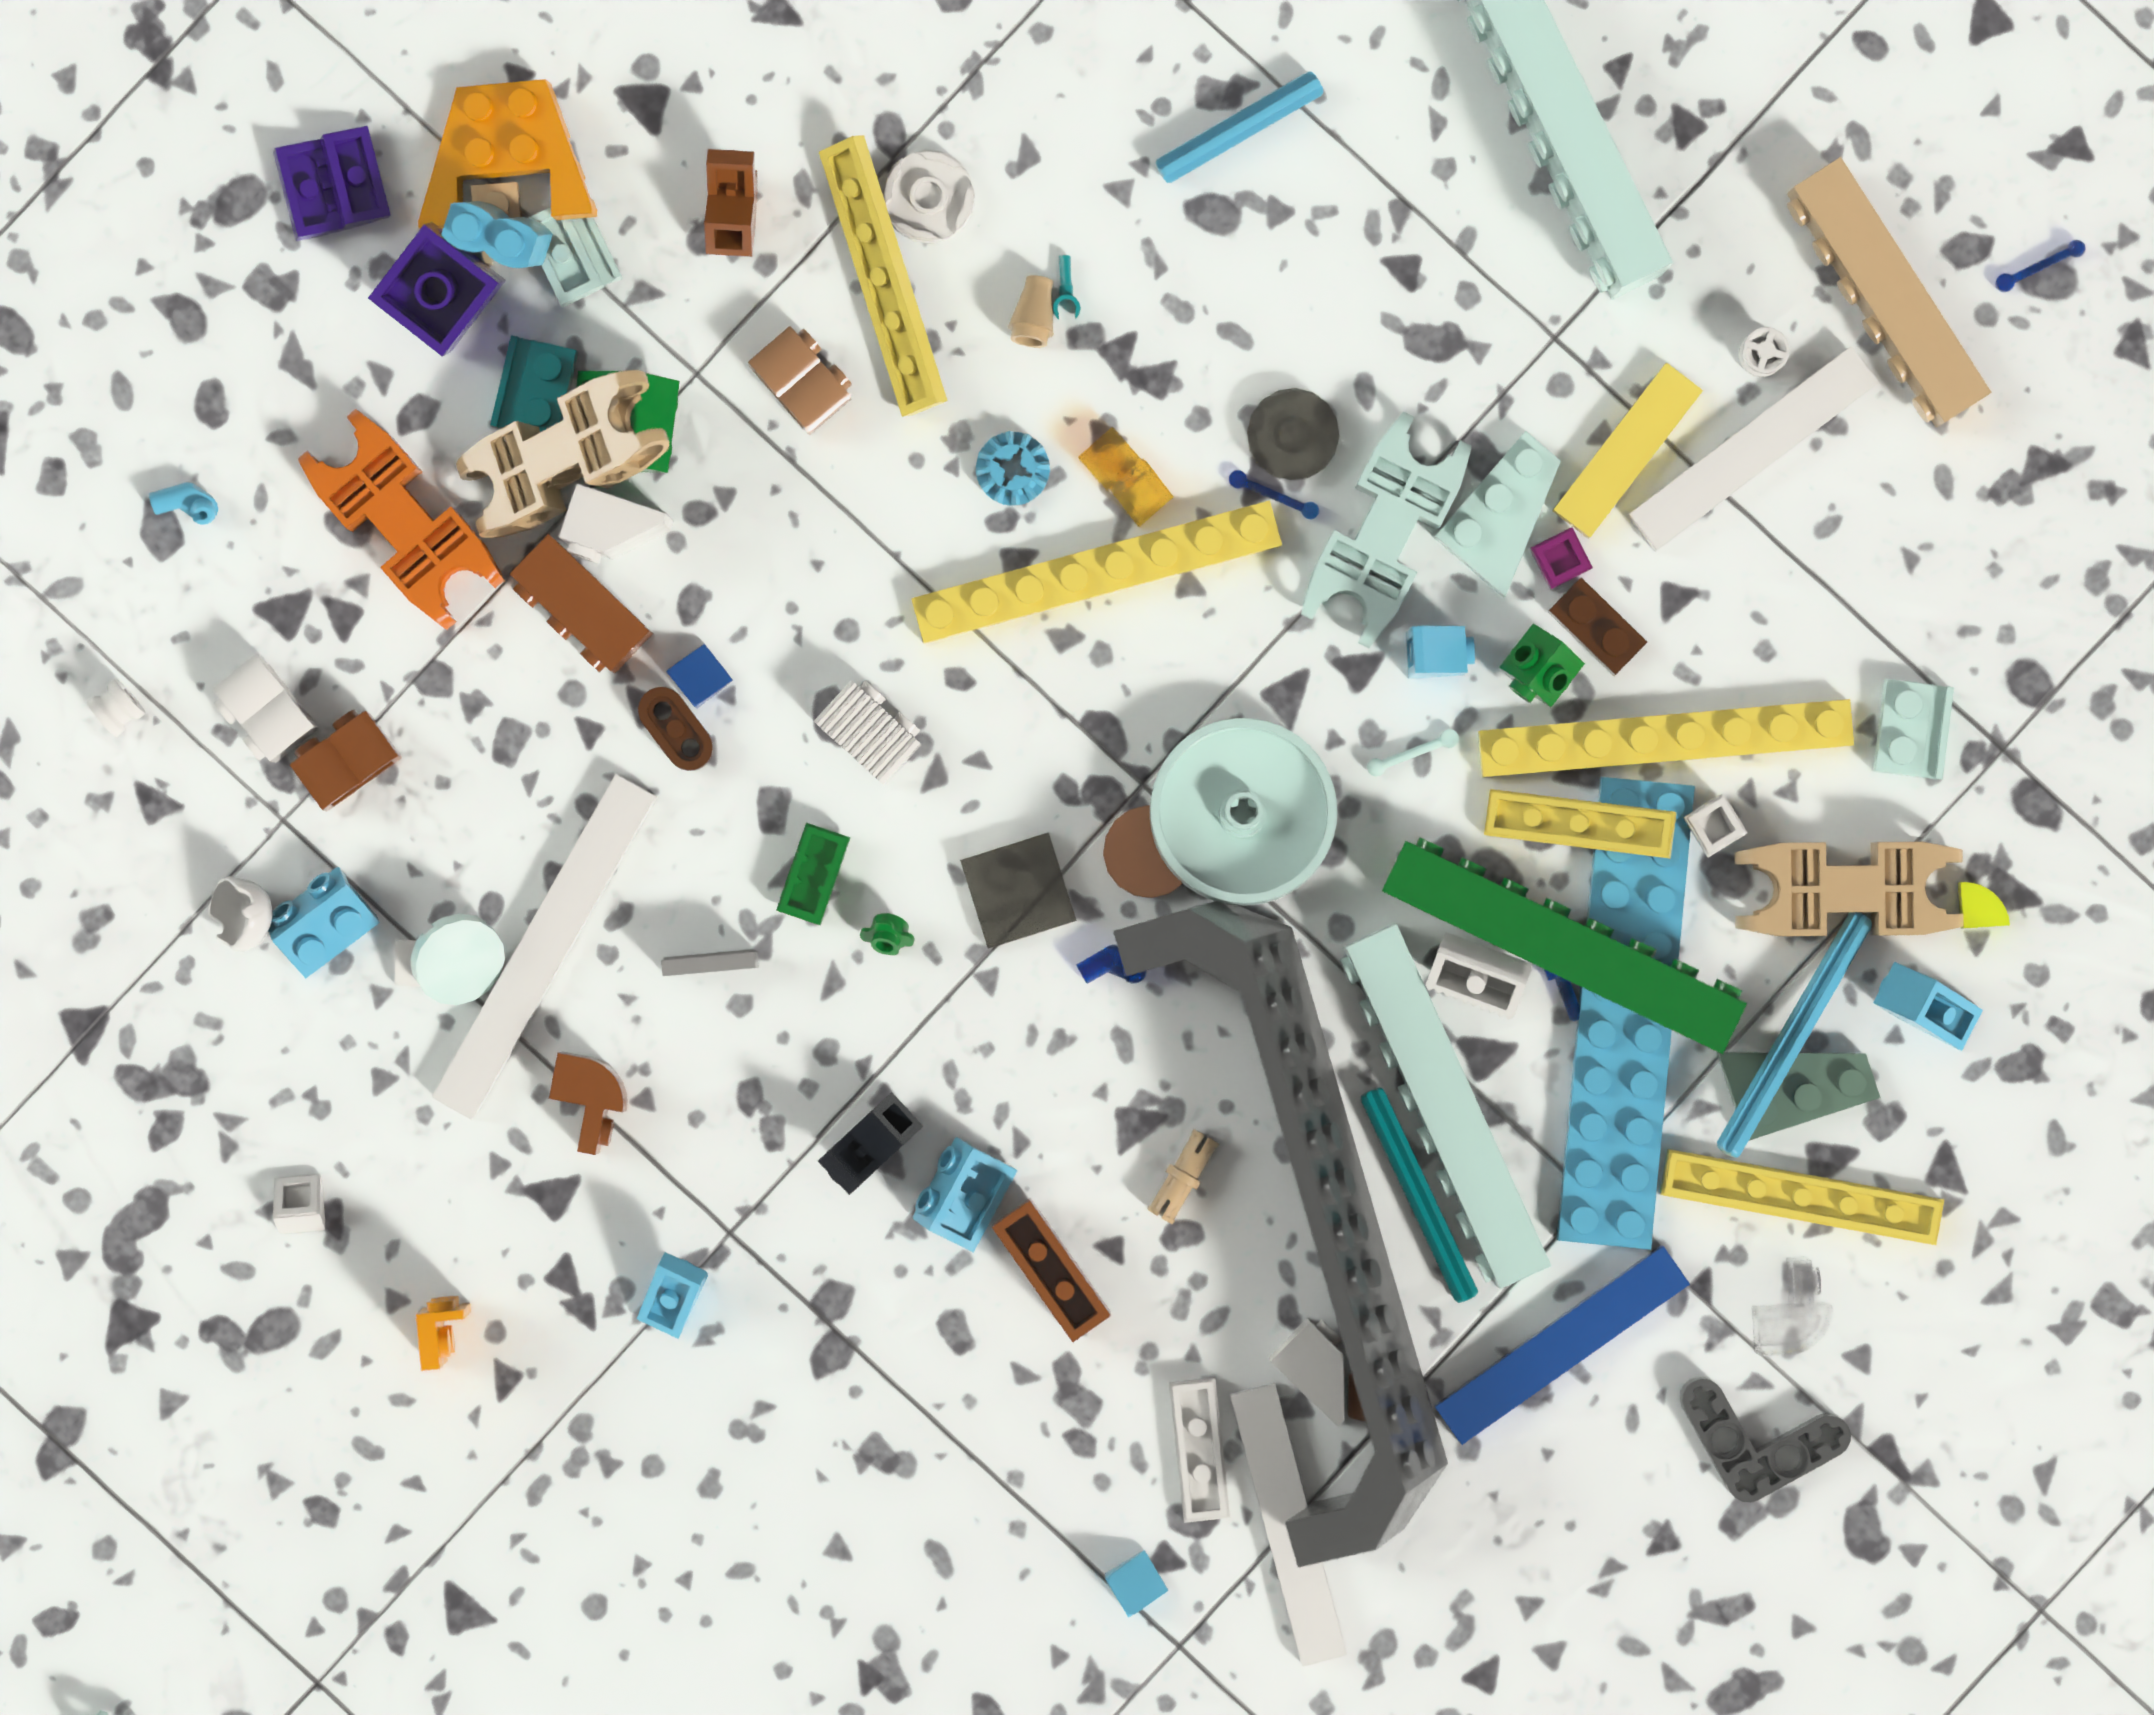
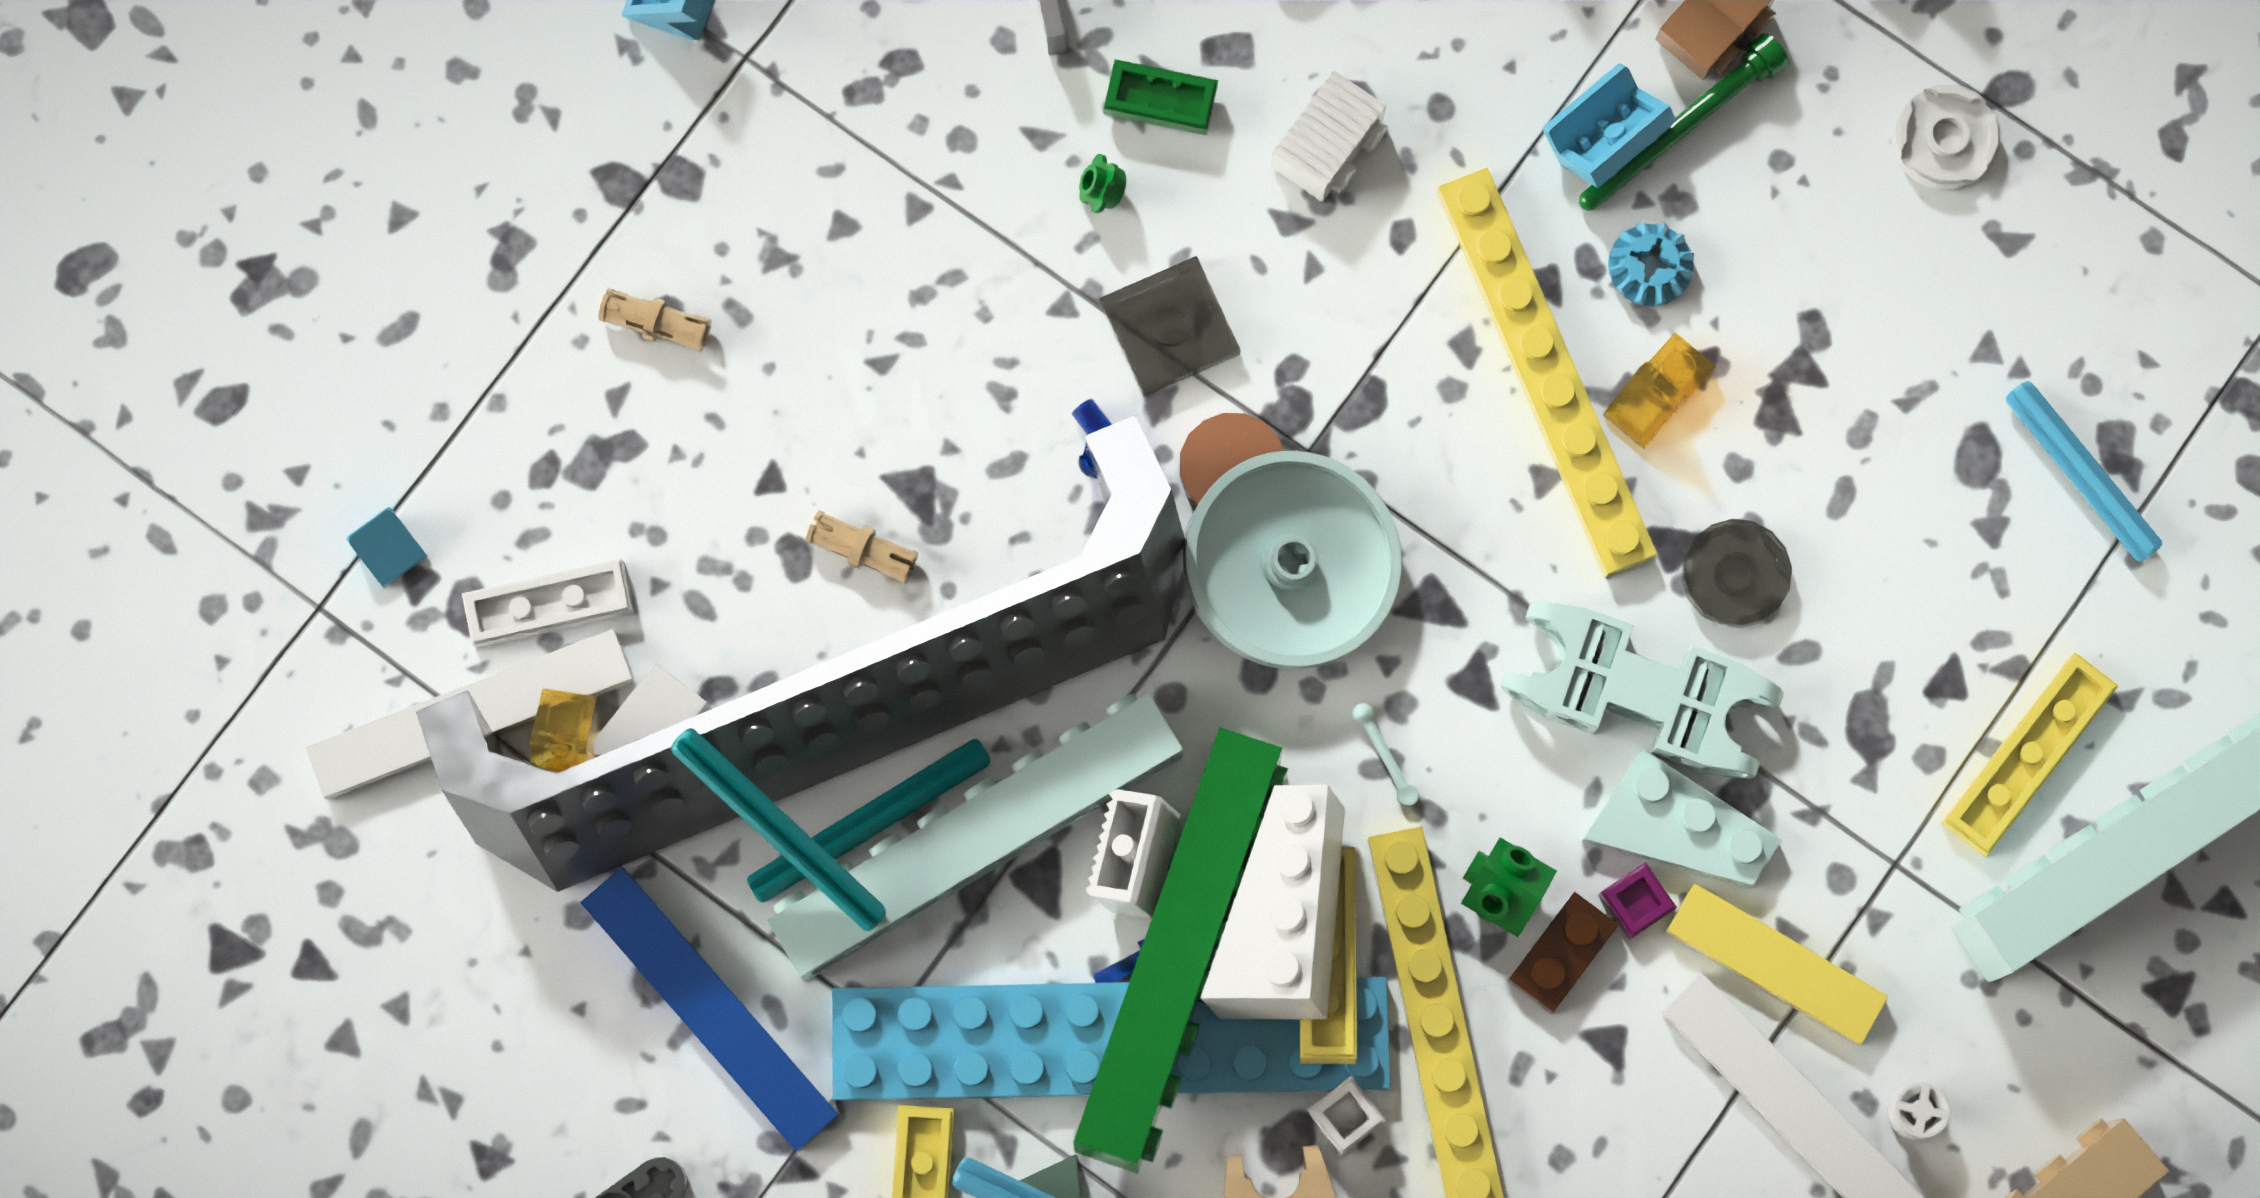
camera: 85 degrees right, 10 degrees down
black brick [818,1092,923,1195] -> none
light yellow plate [819,135,948,417] -> none
medium azure bracket [913,1137,1018,1253] -> none
dark orange brick [992,1197,1111,1343] -> none
tan cone [1008,275,1054,348] -> none
teal hand [1053,255,1081,319] -> none
clear blue hinge [1229,470,1320,520] -> none
medium azure slope [1406,626,1475,679] -> none
none -> clear yellow slope [529,688,598,774]
none -> tan pin [598,288,711,352]
none -> teal axle [671,728,886,931]
none -> white wedge [1201,785,1345,1020]
none -> medium azure bracket [1543,63,1677,188]
none -> green piece [1578,32,1790,211]
none -> light yellow tile [1940,652,2119,857]

